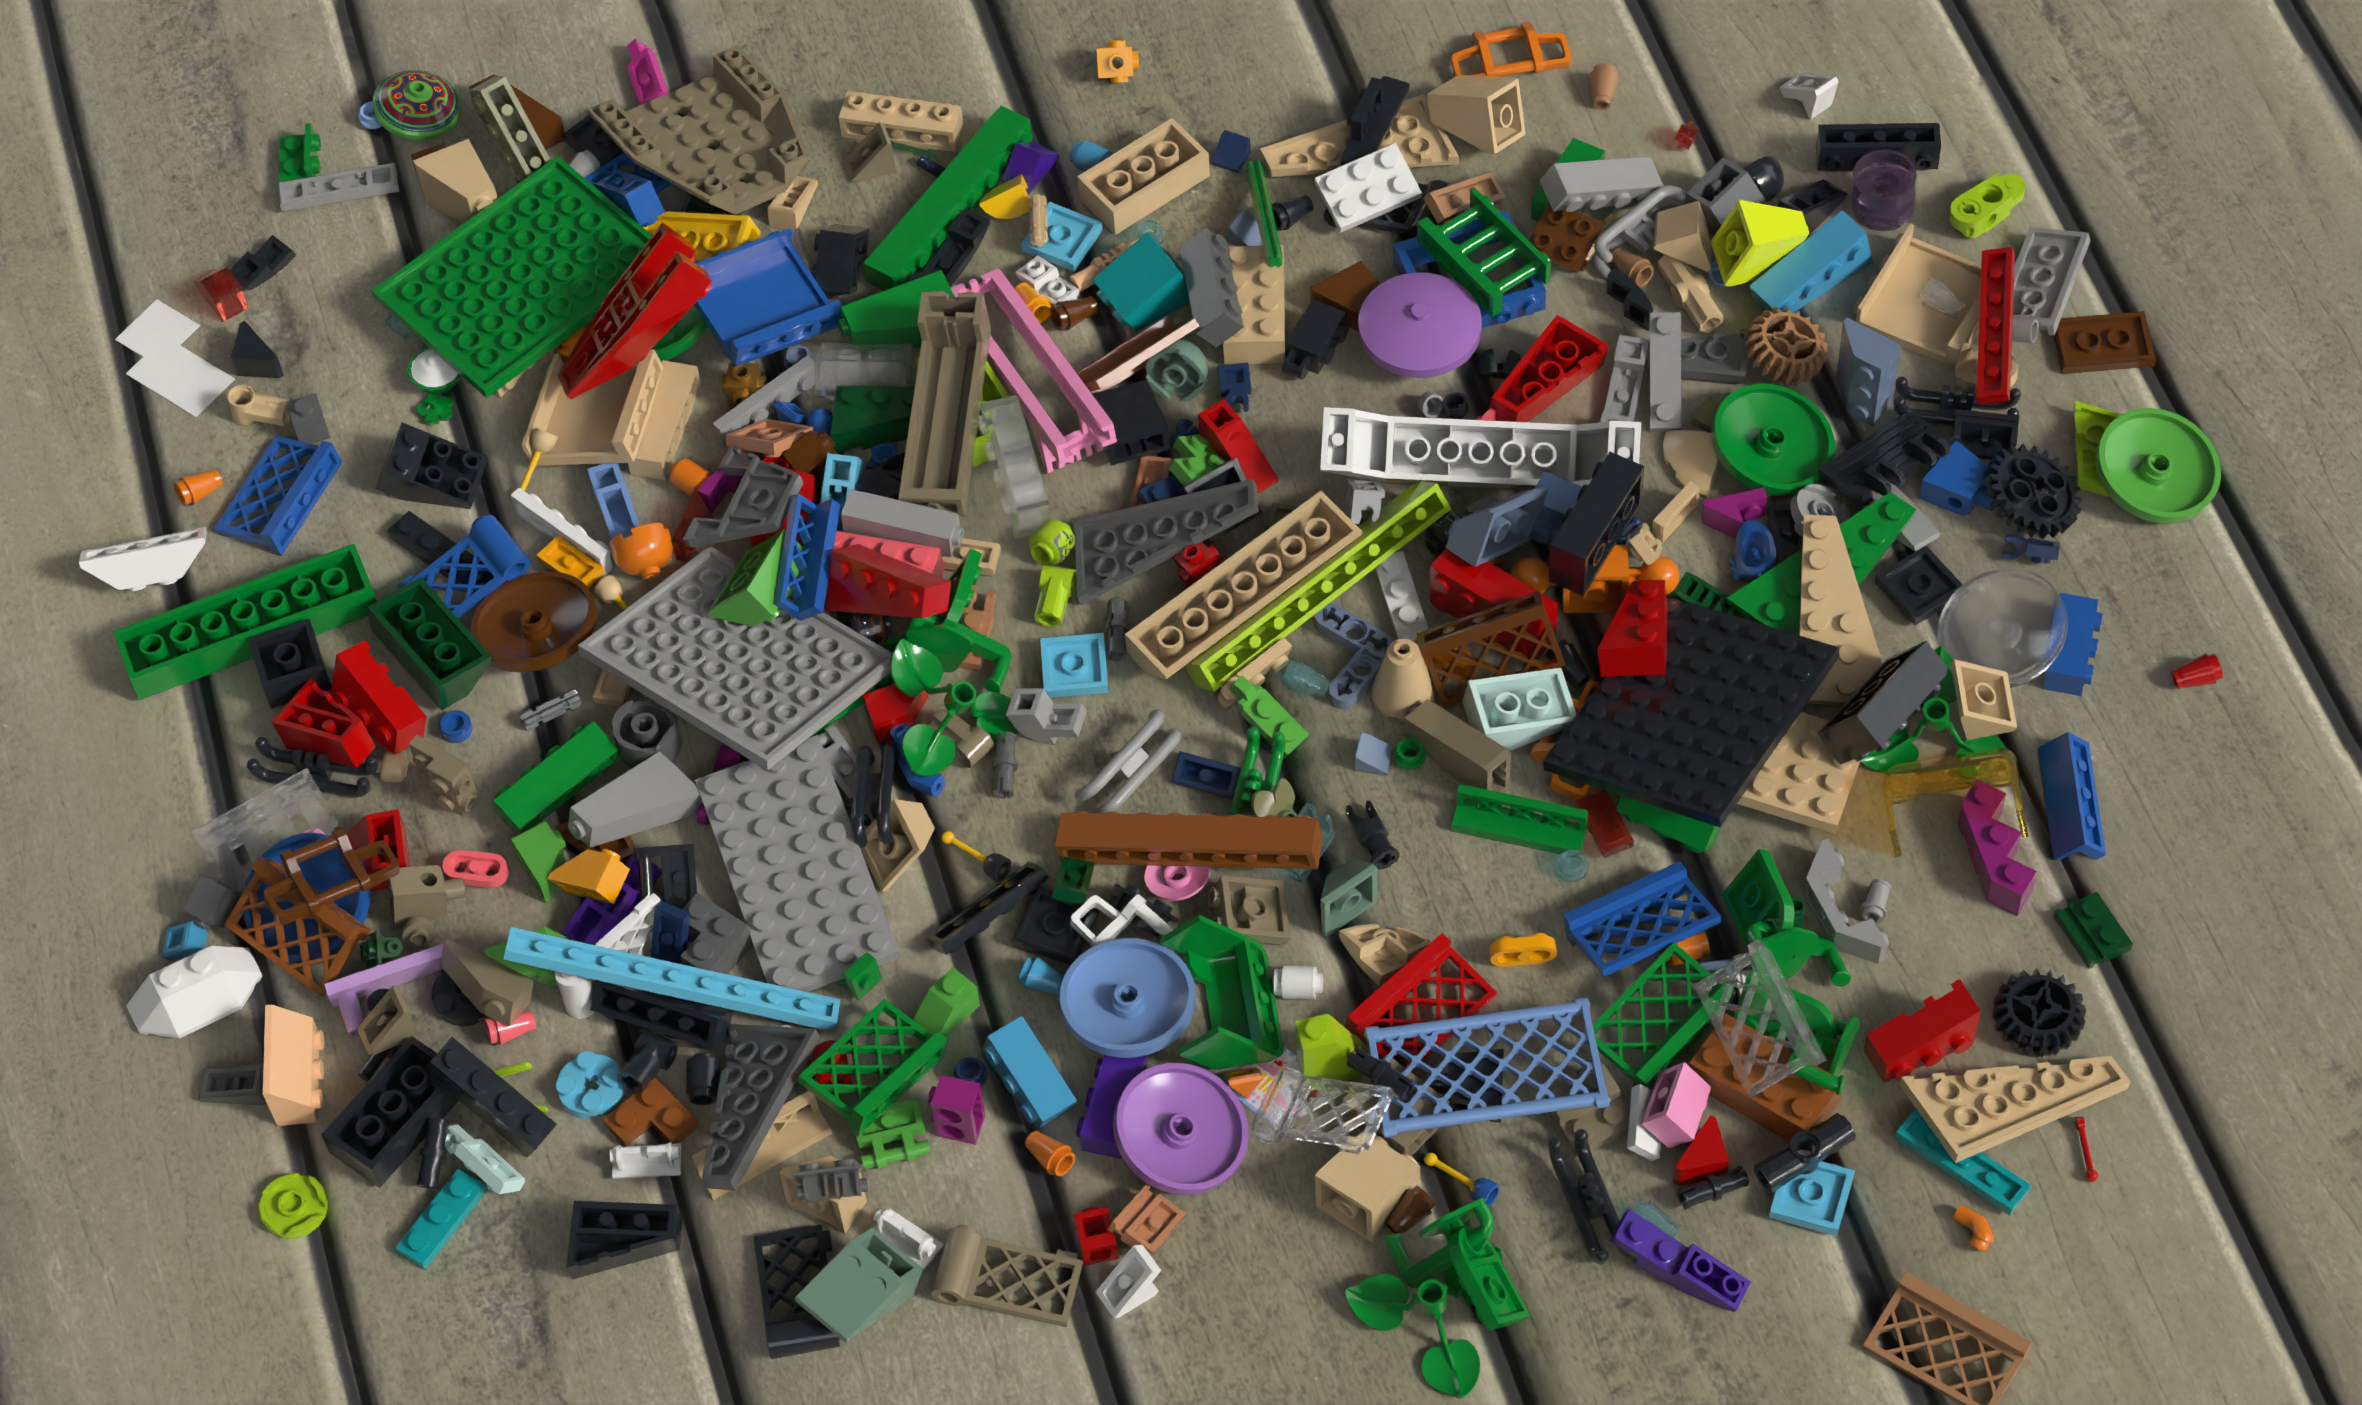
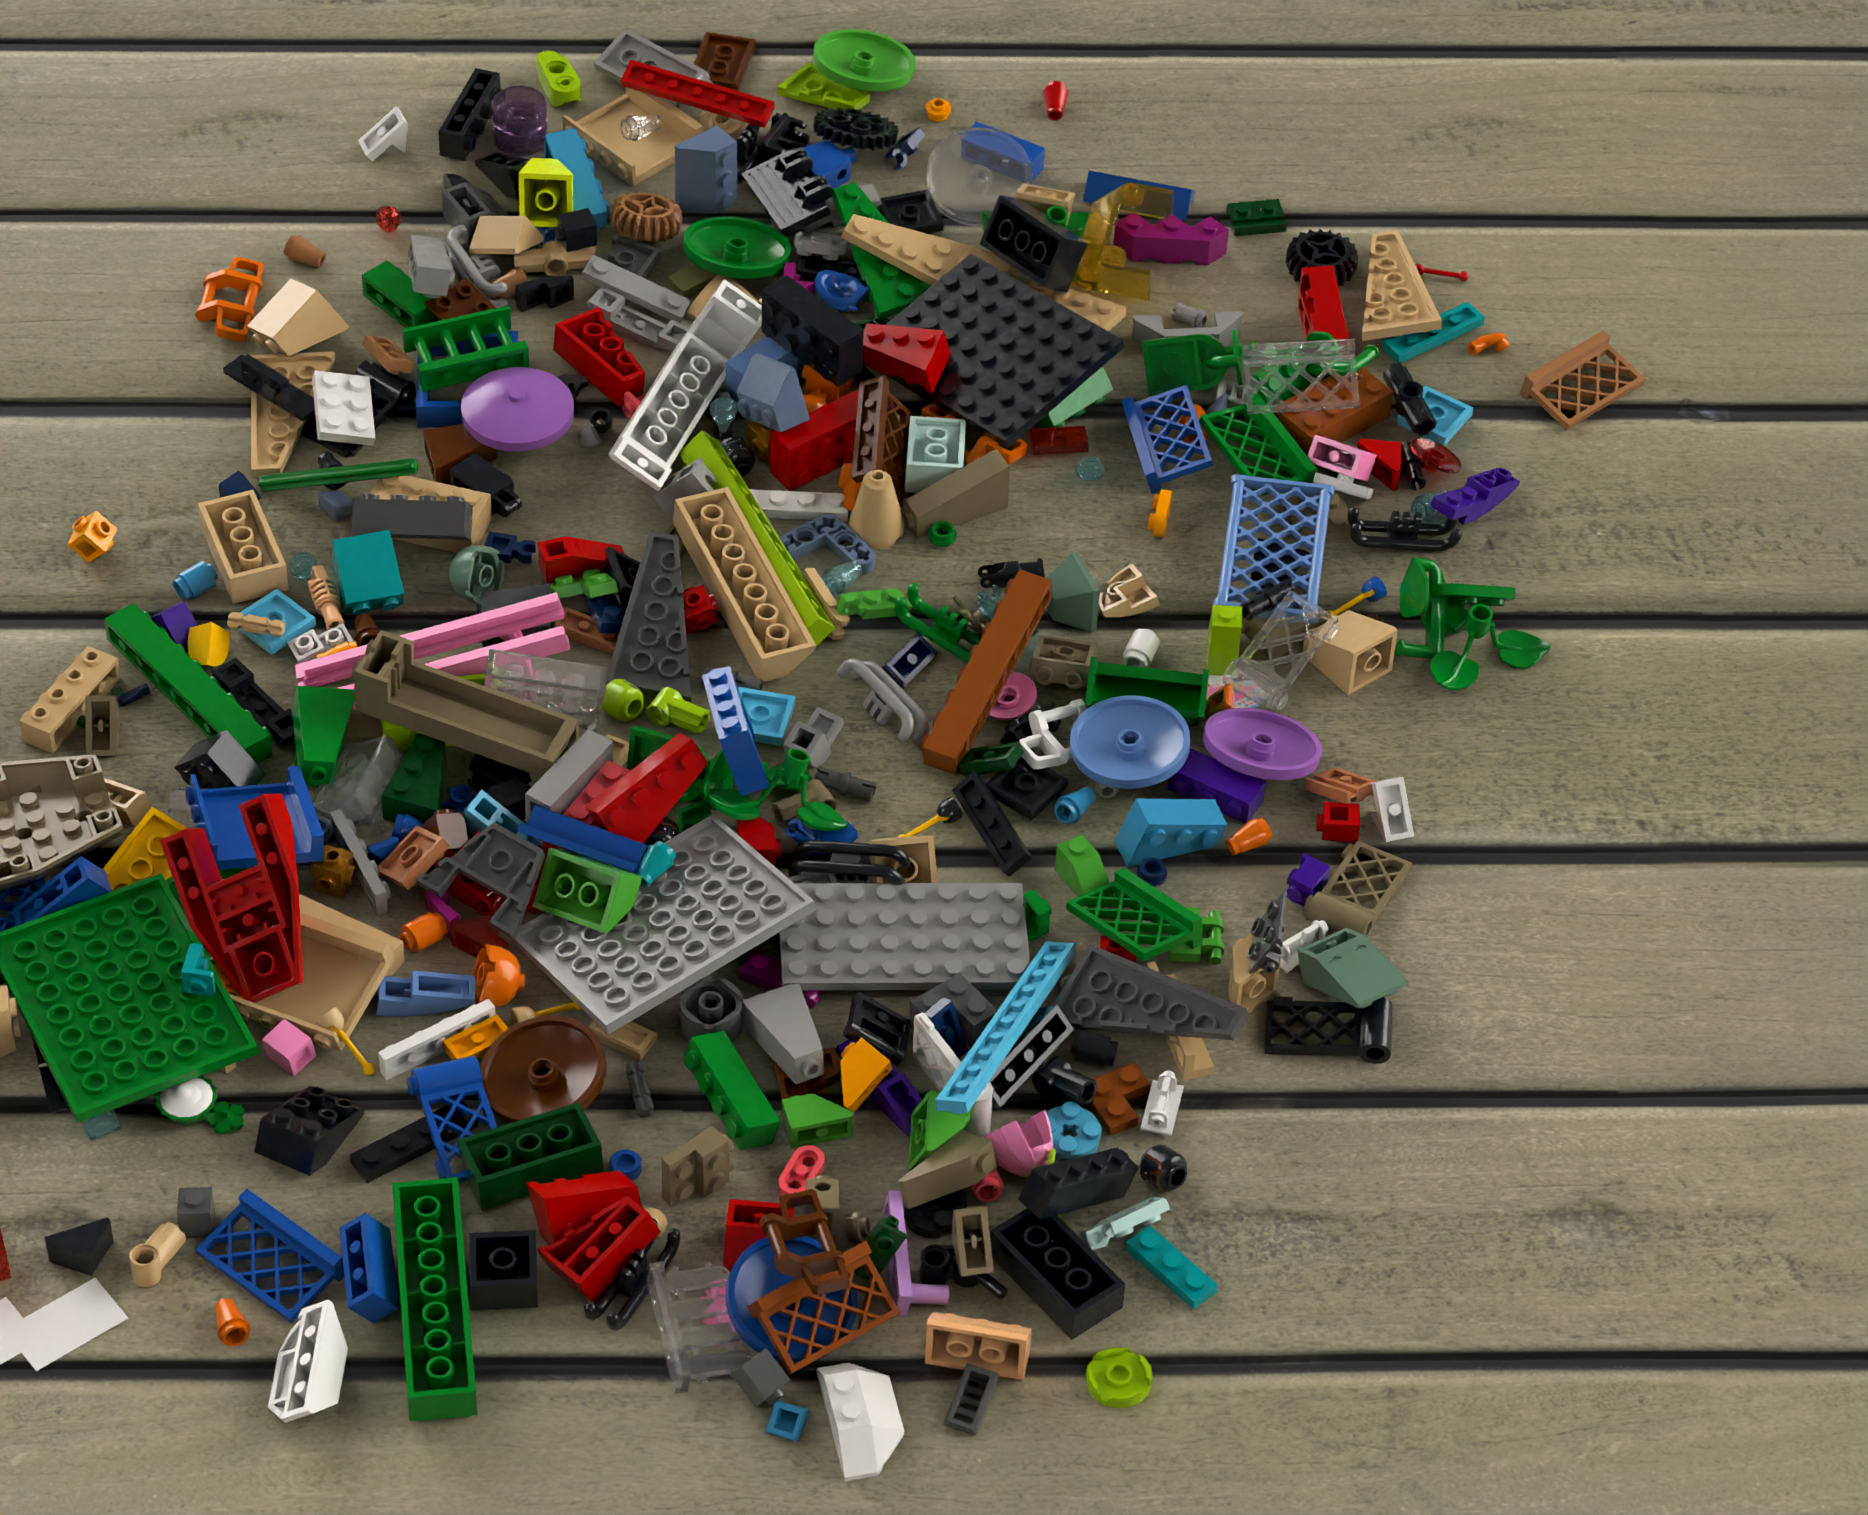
camera: 80 degrees left, 10 degrees down
black pin [416,1118,450,1189] -> none
black wedge [566,1201,683,1279] -> none
magenta brick [928,1075,986,1145] -> none
dark orange fence [1076,316,1199,394] -> none
red fence [1344,933,1498,1072] -> none
sand blue slope [1355,732,1393,776] -> none
green fence [1451,784,1588,859] -> none
none -> teal bracket [181,943,216,996]
none -> bright pink panel [262,1020,316,1076]
none -> blue brick [339,1213,399,1324]
none -> black brick [554,208,597,252]
none -> teal cone [635,841,676,887]
none -> blue arch [702,666,770,797]
none -> clear light blue plate [710,397,738,423]
none -> light orange plate [925,98,951,122]
none -> bright pink hair [984,1110,1053,1177]
none -> black head [1140,1145,1187,1192]
none -> dark purple brick [1286,853,1330,906]
none -> clear red dish [1410,437,1462,474]

